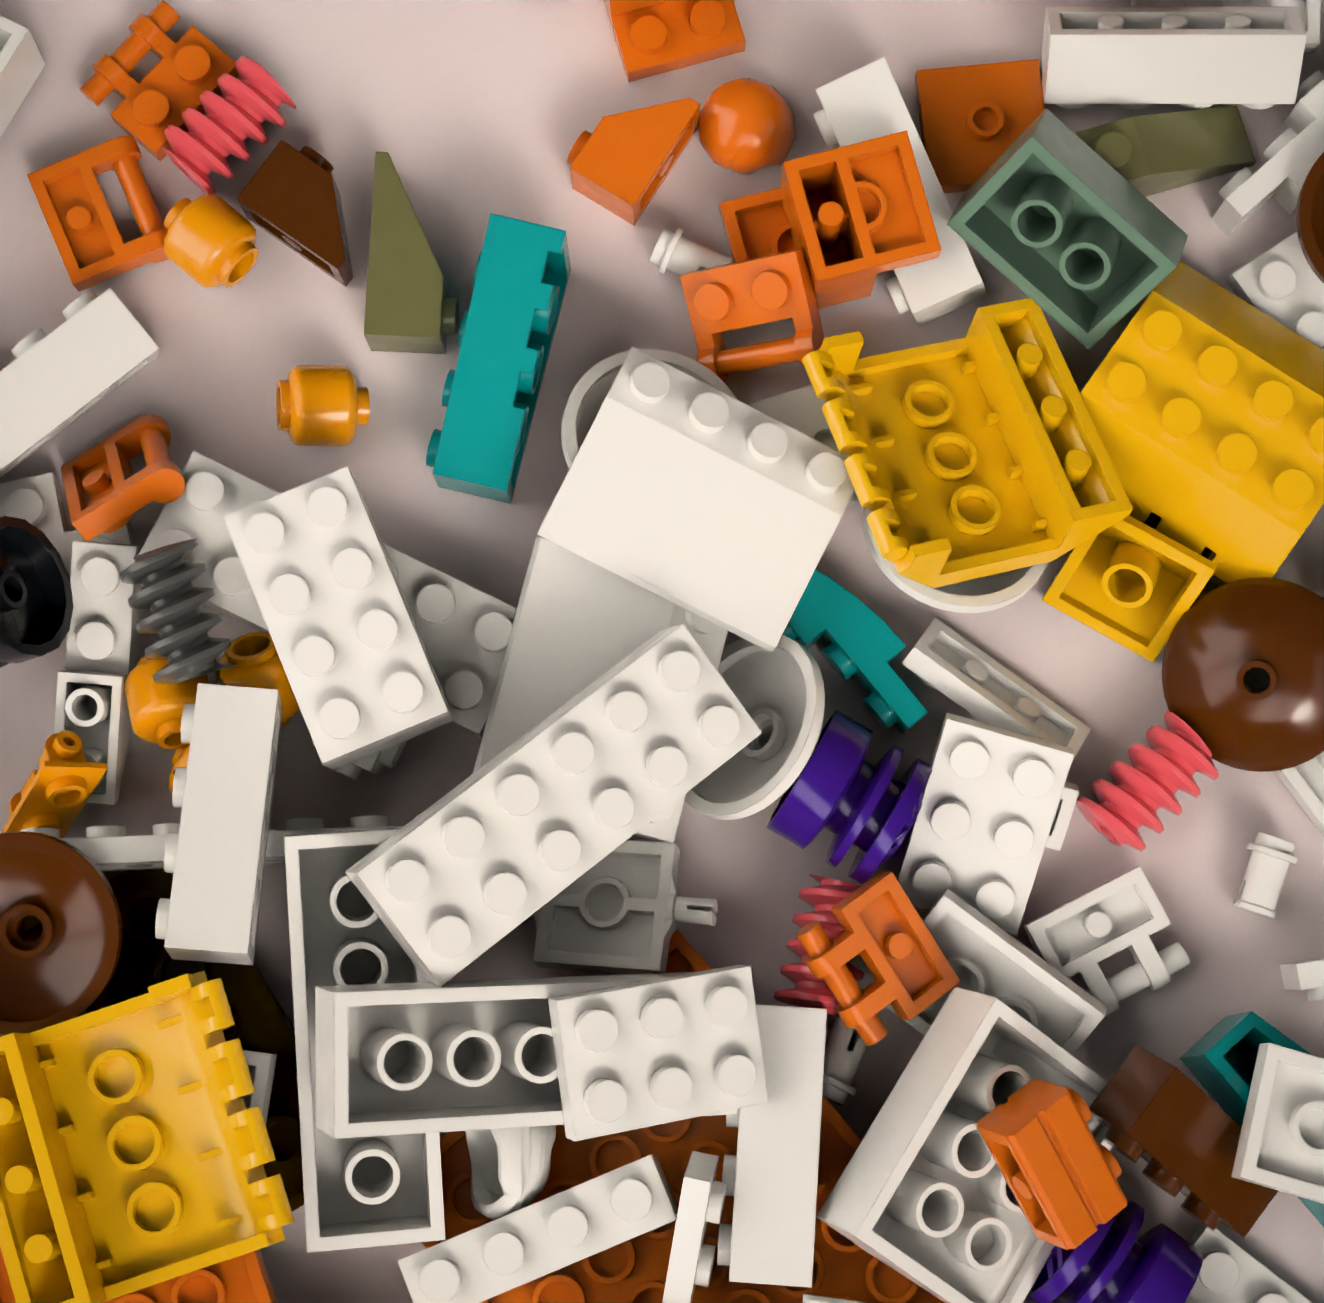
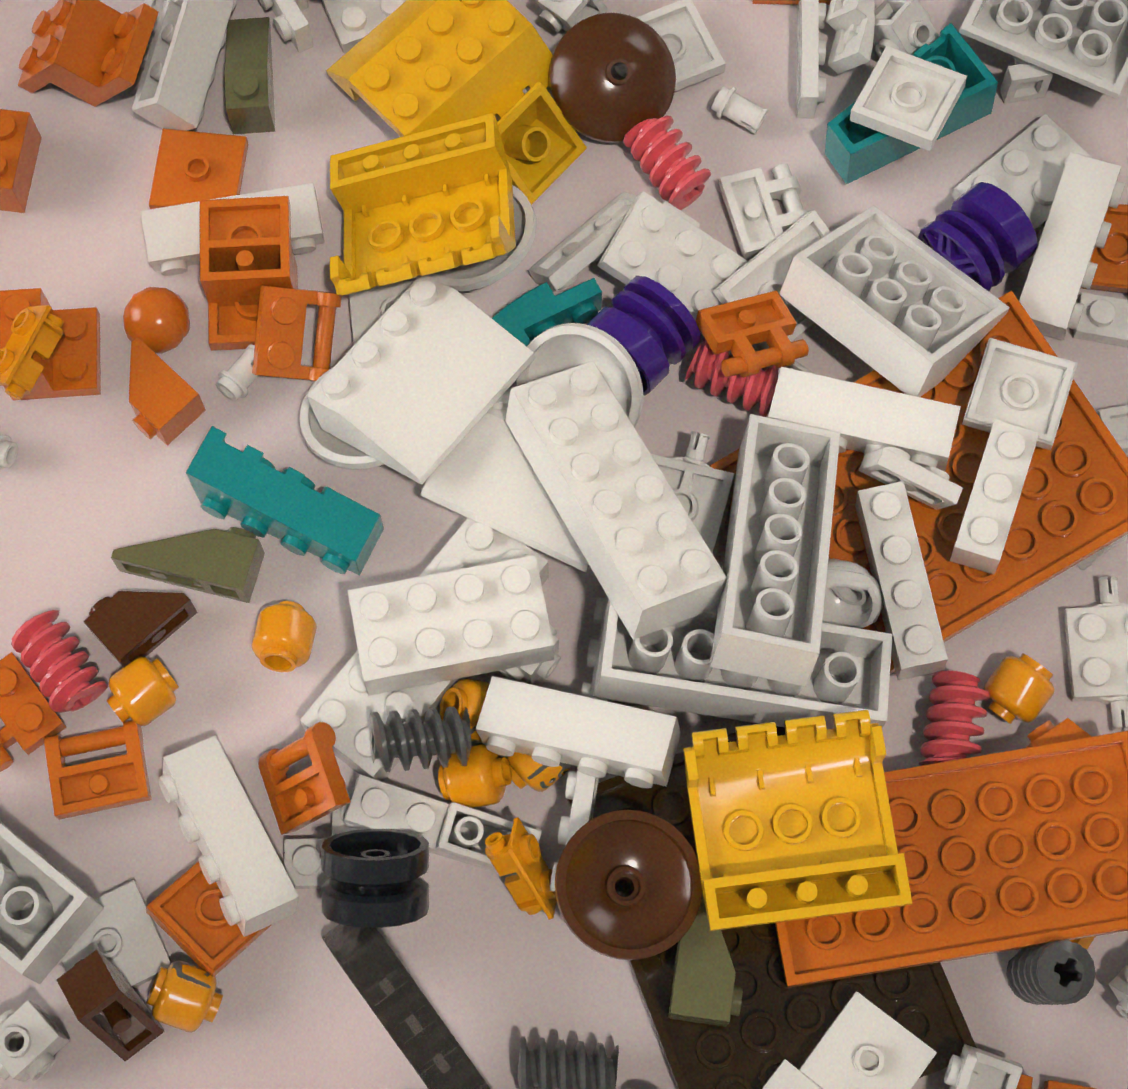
camera: 80 degrees left, 10 degrees down
white plate [548,964,769,1141] -> none
sand green brick [947,108,1188,350] -> none
orange brick [976,1079,1127,1250] -> none
reddish brown brick [1089,1045,1278,1238] -> none

